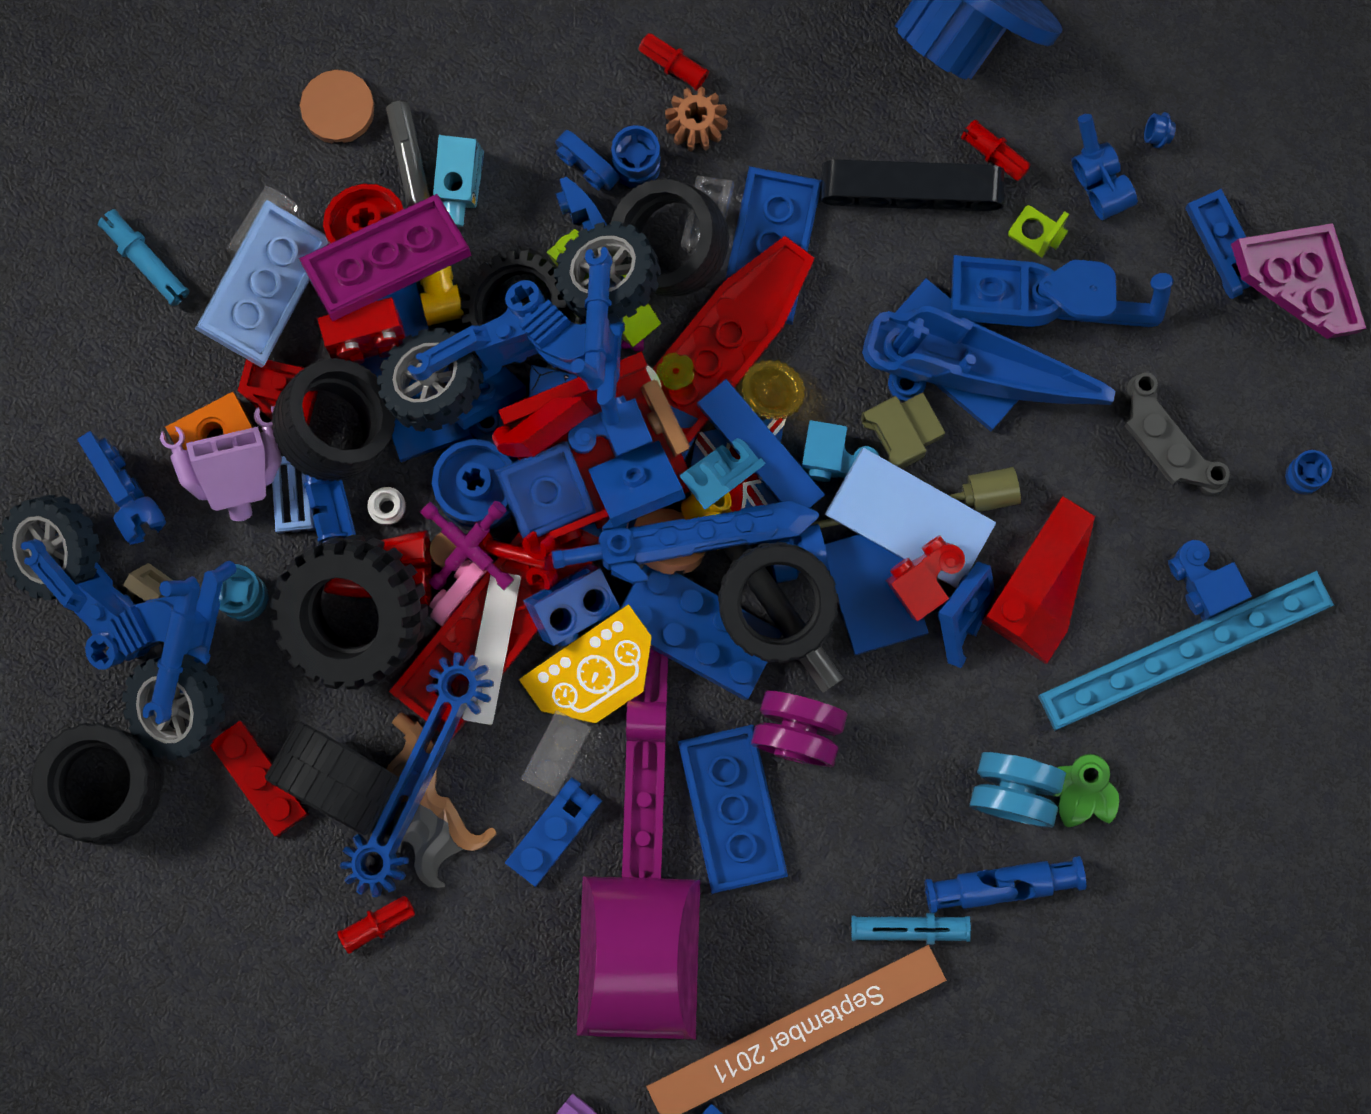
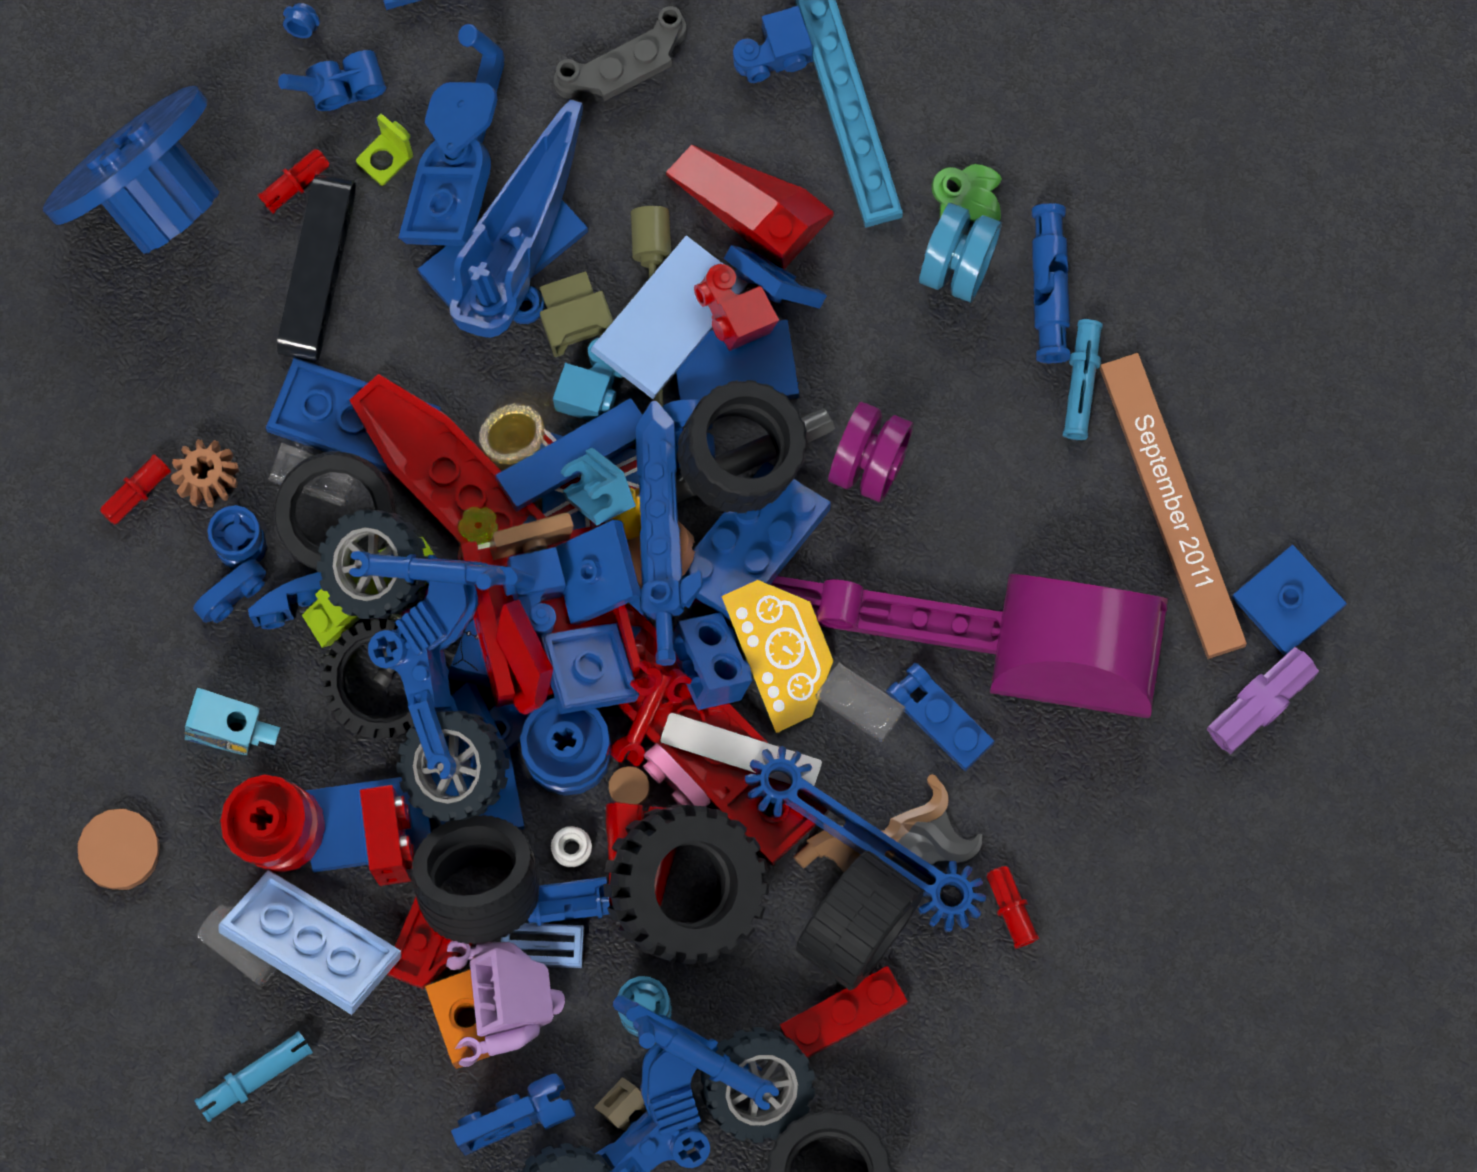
camera: 80 degrees left, 5 degrees down
magenta tile [299,194,472,321] -> none
piece [386,100,464,326] -> none
magenta piece [420,501,514,591] -> none
blue tile [678,725,788,894] -> none

